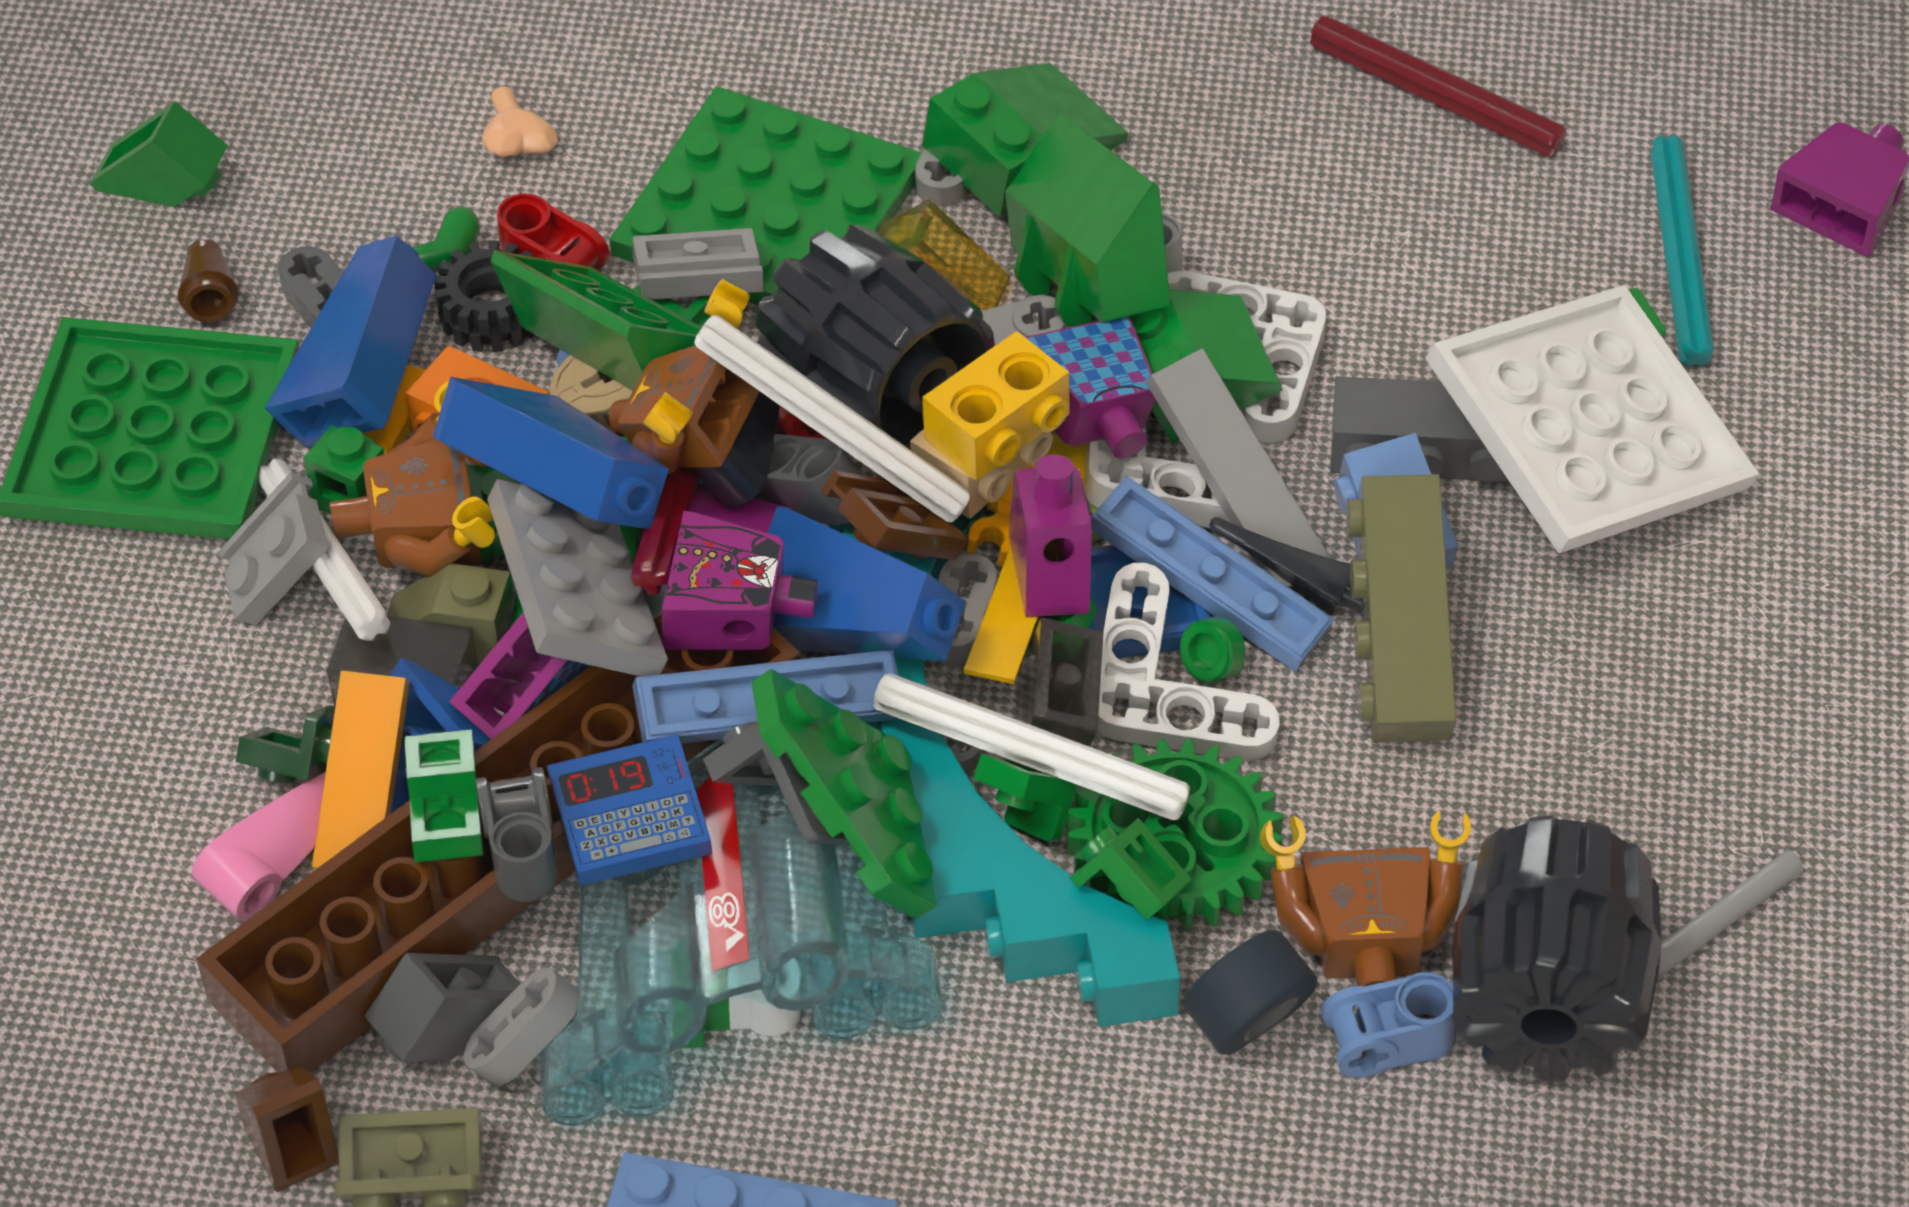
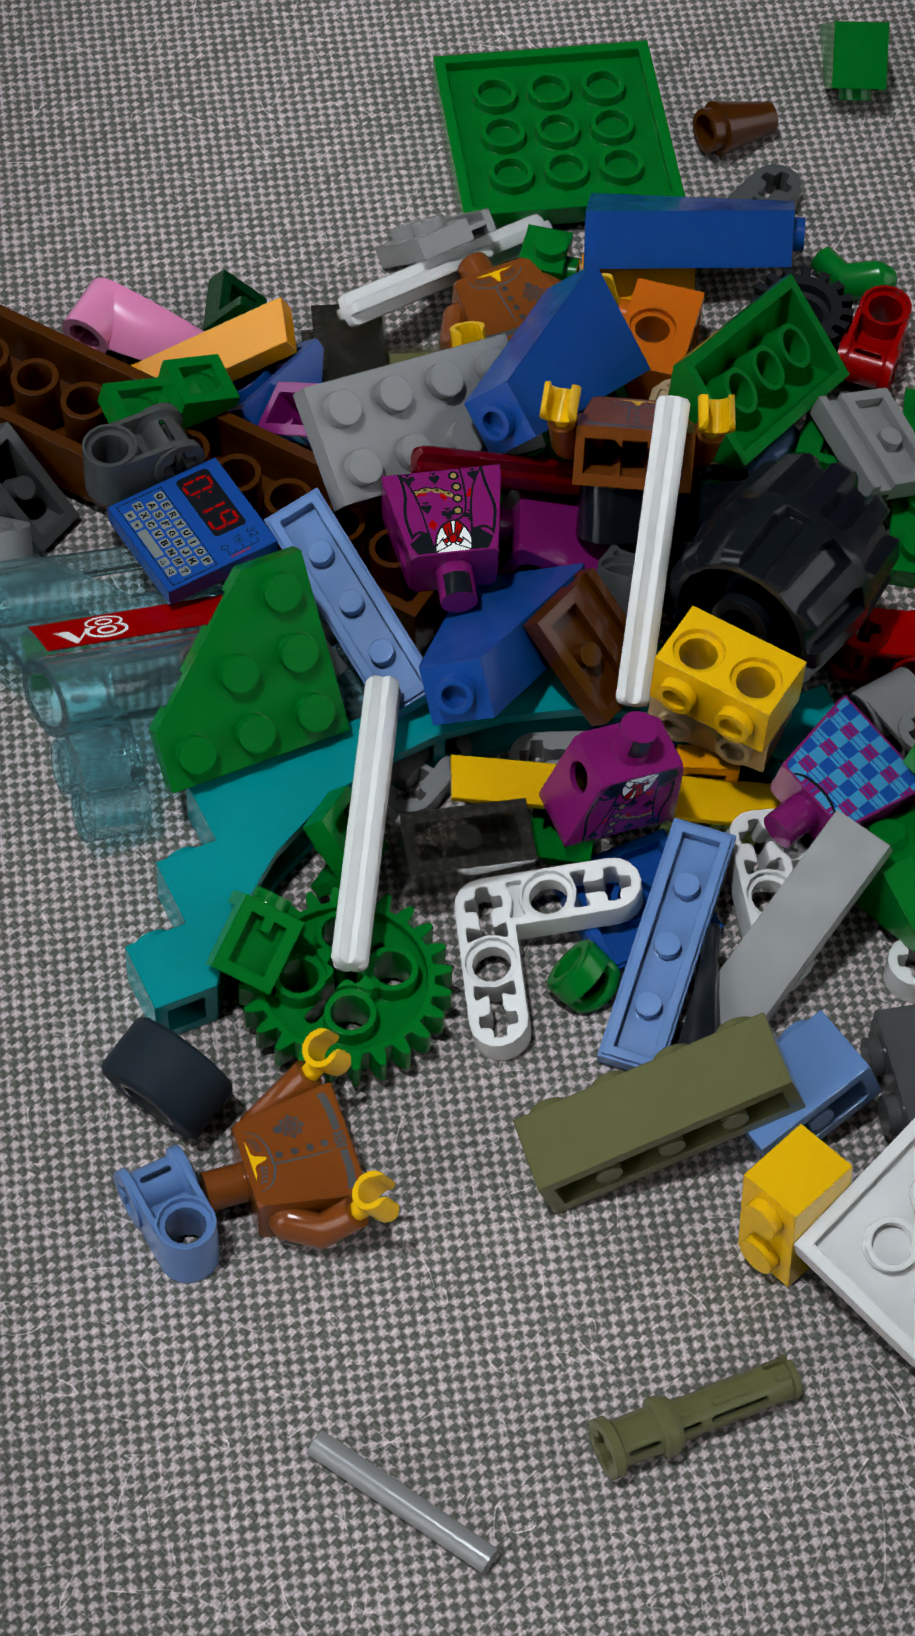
camera: 70 degrees right, 5 degrees up
black wheel [1452,815,1661,1083] -> none
none -> olive pin [589,1354,802,1480]
none -> yellow brick [738,1124,853,1287]

